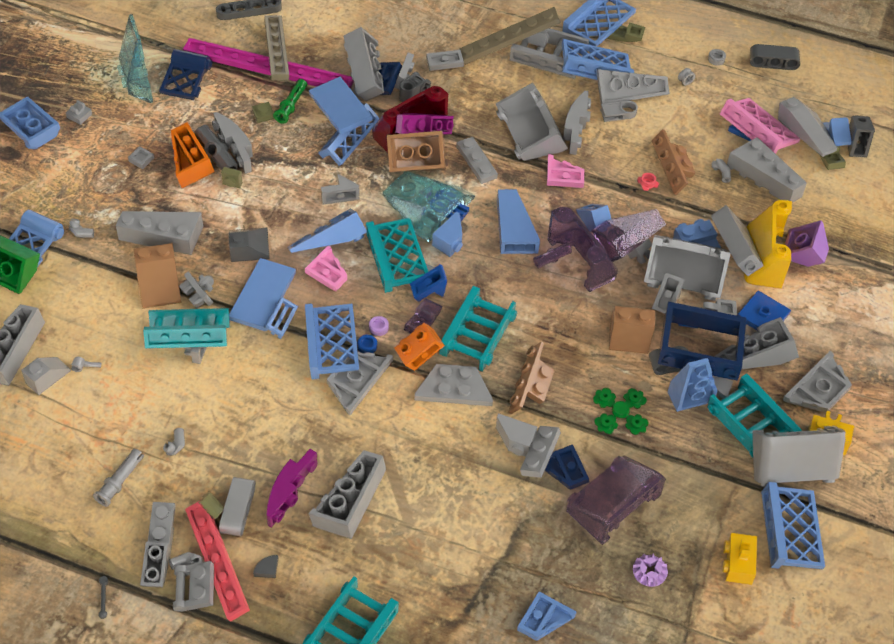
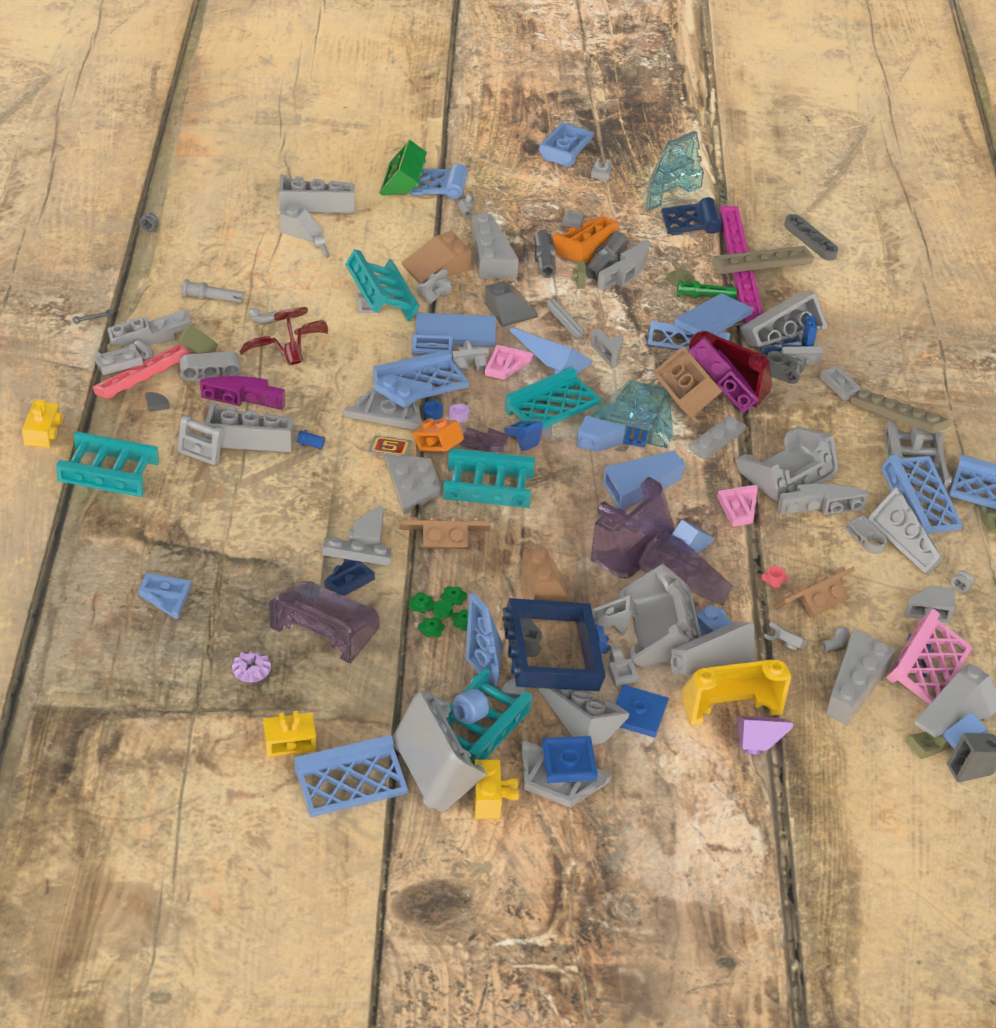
camera: 70 degrees right, 10 degrees down
none -> light grey plate [177,415,225,466]
none -> dark red plant [240,307,328,365]
none -> blue pin [297,429,325,450]
none -> sticker [368,436,412,456]
none -> medium blue wing [374,375,432,408]
none -> light grey hips [452,340,489,374]
none -> medium blue head [452,689,489,724]
none -> dark grey piece [534,230,556,278]
none -> blue plate [541,736,598,783]
none -> light grey axle [547,299,584,339]
none -> light grey plate [764,623,808,650]
none -> blue tile [801,316,817,347]
none -> light grey slope [904,585,955,623]

